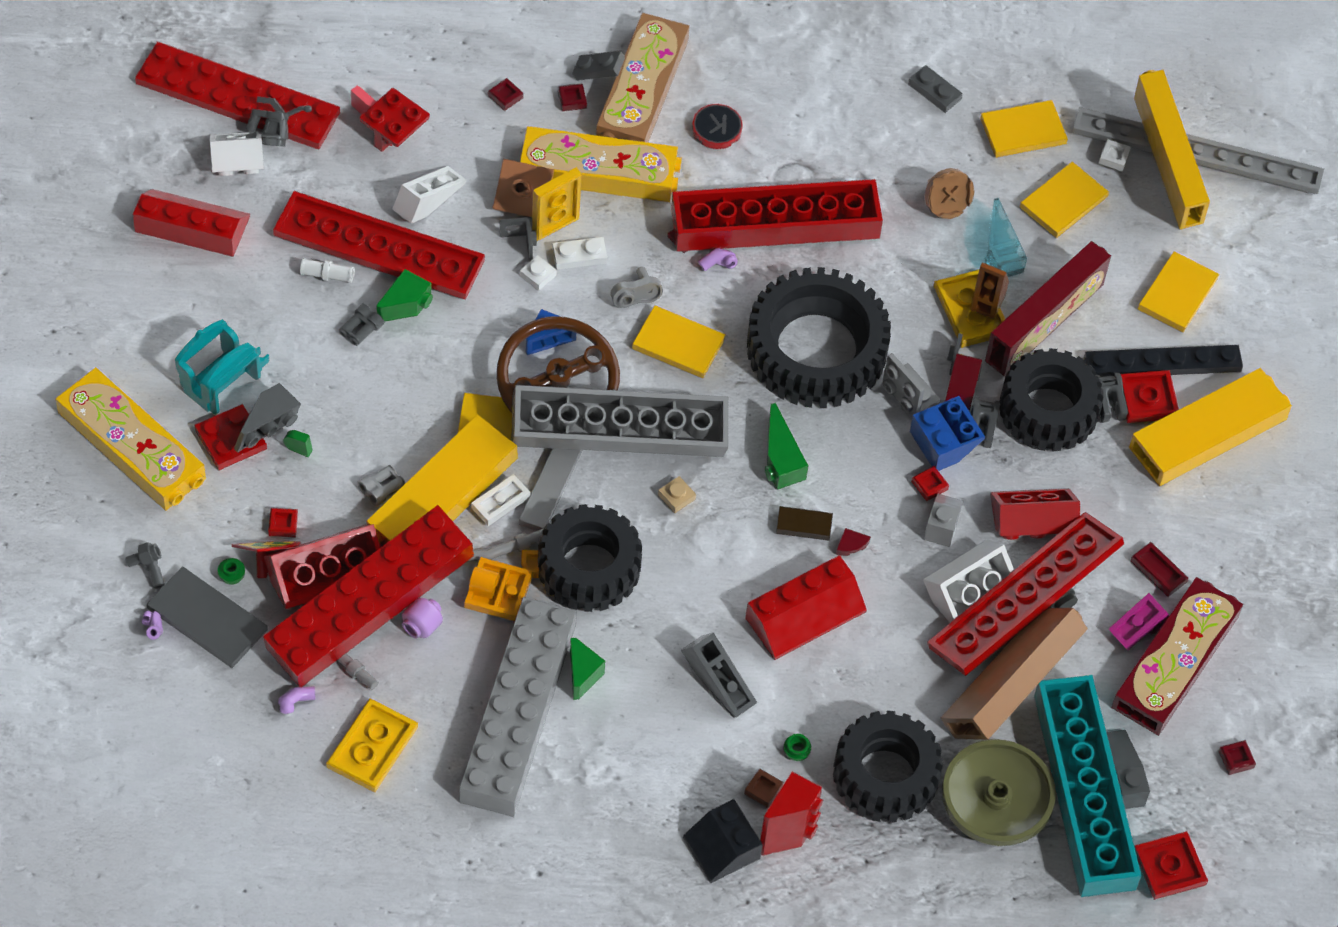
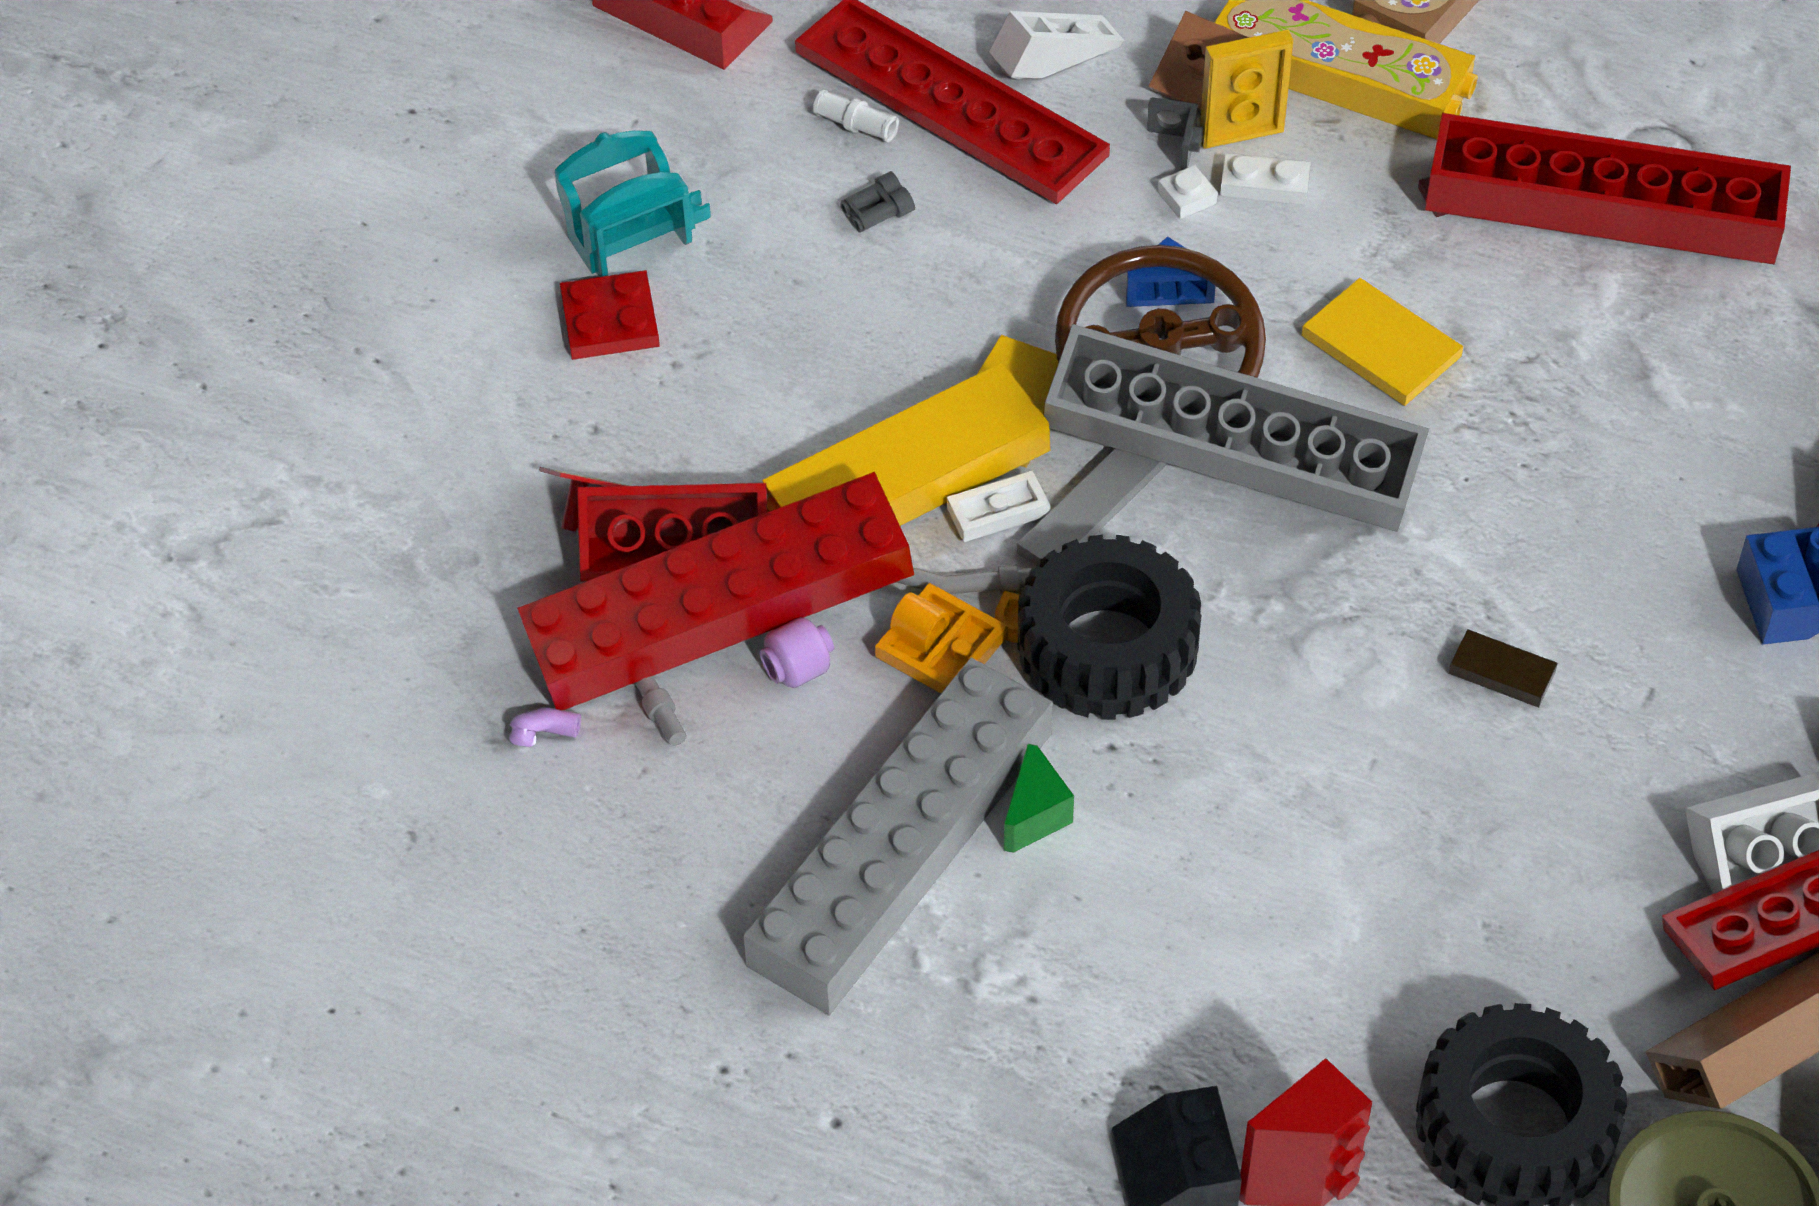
camera: 25 degrees right, 5 degrees down
brick [55,367,206,511] -> none
dark grey piece [126,542,164,588] -> none
lavender arm [142,611,163,640] -> none
dark grey tile [147,566,268,668] -> none
green plate [218,558,245,585] -> none
dark grey slope [234,383,301,452] -> none
red tile [268,508,298,537] -> none
green tile [283,430,313,458] -> none
yellow tile [326,698,418,793] -> none
light grey piece [358,465,405,506] -> none
green slope [376,269,433,322] -> none
light grey piece [610,267,663,308] -> none
tan plate [658,476,696,513] -> none
dark grey slope [681,632,758,718] -> none
black tile [692,104,743,149] -> none
lavender arm [698,248,738,271] -> none
copper tile [744,768,784,808] -> none
red slope [745,555,867,660] -> none
black tyre [747,267,891,408] -> none
green slope [764,403,808,490] -> none
green plate [783,734,812,761] -> none
dark red tile [836,528,871,556] -> none
light grey bracket [882,353,940,417] -> none
red tile [911,466,949,502] -> none
light grey slope [924,494,964,547] -> none

